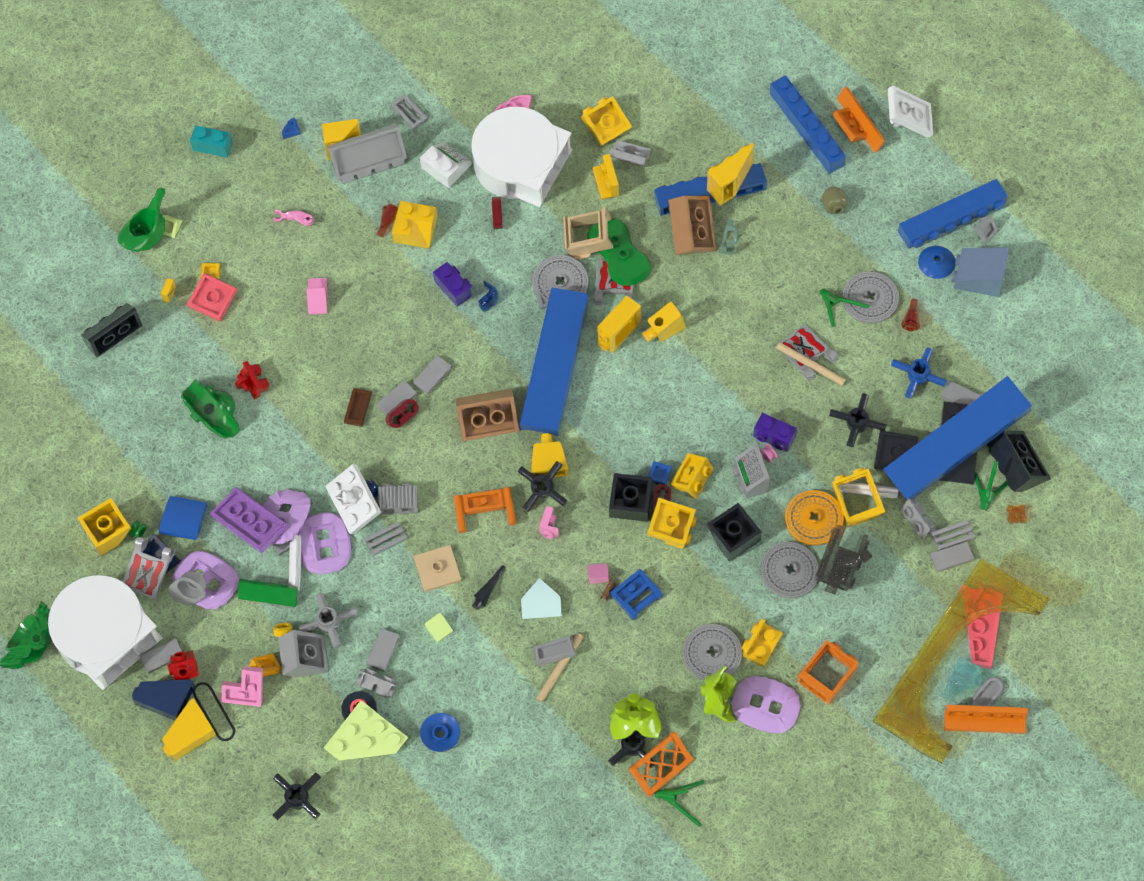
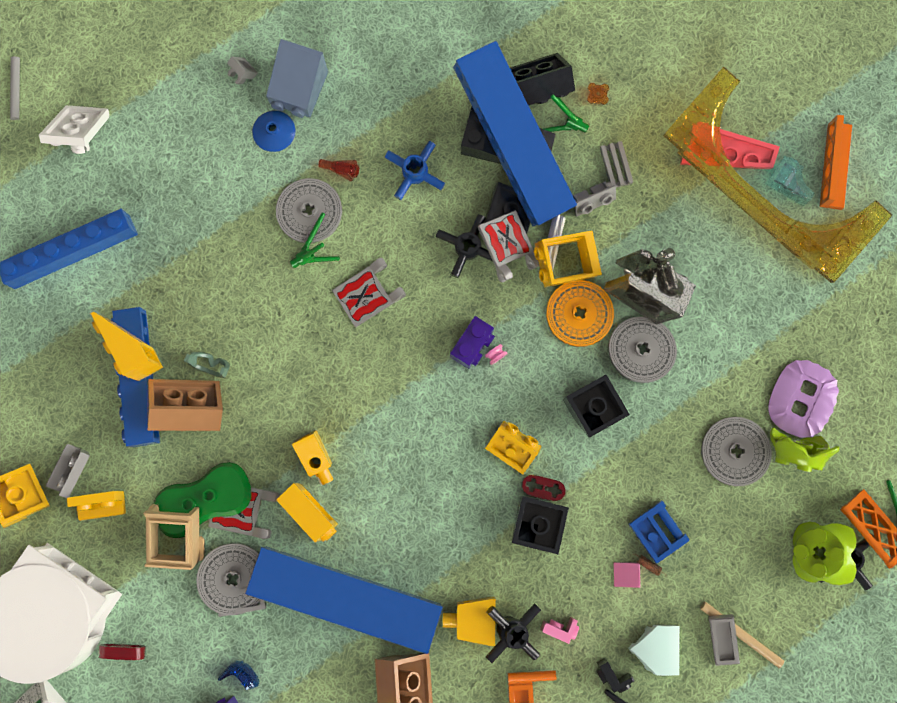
camera: 85 degrees left, 15 degrees up
yellow plate [647,498,697,549] -> none
blue plate [648,461,672,485] -> none
light grey slope [732,444,770,499] -> none
yellow bracket [742,619,783,667] -> none
tan bar [776,342,846,385] -> none
orange window [797,640,859,705] -> none
olive head [822,186,848,215] -> none
orange bracket [833,87,885,152] -> none
blue brick [898,179,1008,249] -> none
light grey tile [930,542,974,573] -> none
light grey tile [940,380,981,404] -> none
light grey tile [971,677,1004,706] -> none
none -> light grey bar [10,56,20,120]
none -> flag [477,211,539,282]
none -> black bracket [596,658,635,693]

